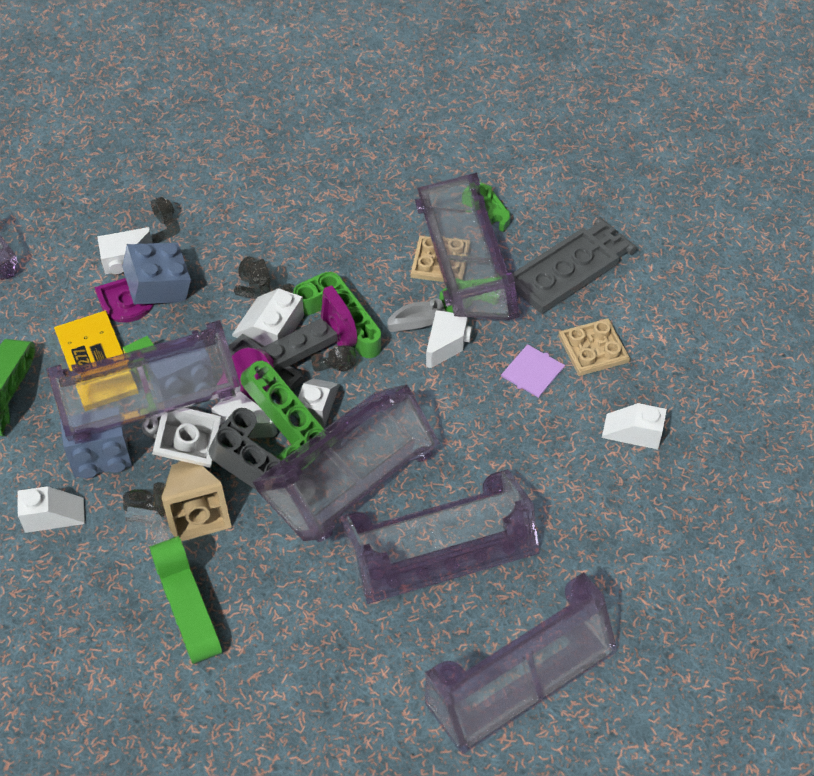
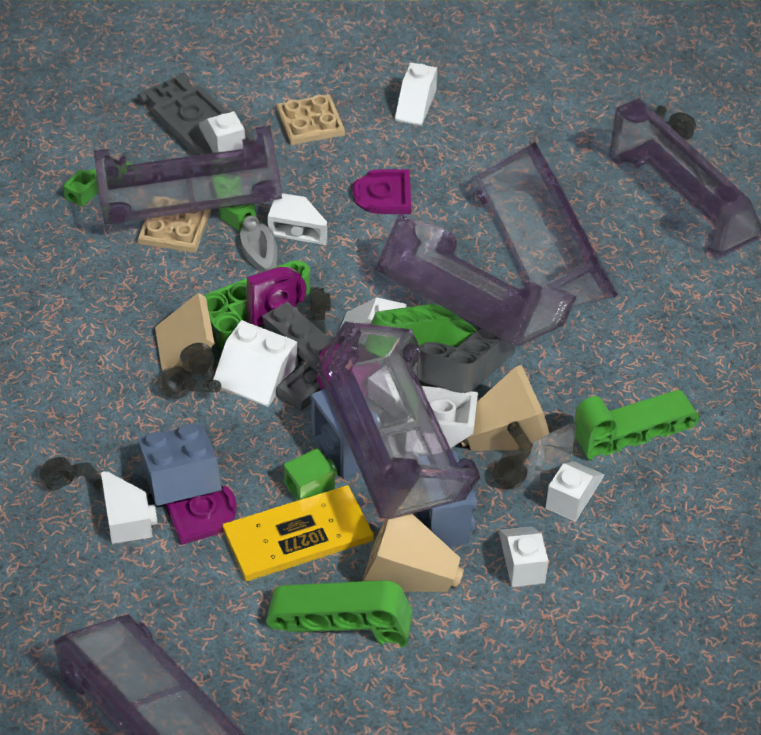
camera: 90 degrees left, 5 degrees down
lavender piece [501,344,565,398] -> none
none -> tan tile [155,293,215,376]
none -> white slope [199,112,246,162]
none -> magenta tile [353,169,411,214]
none -> tan slope [362,501,464,592]
none -> white slope [545,461,604,522]
none -> clear smoke plate [649,106,696,141]

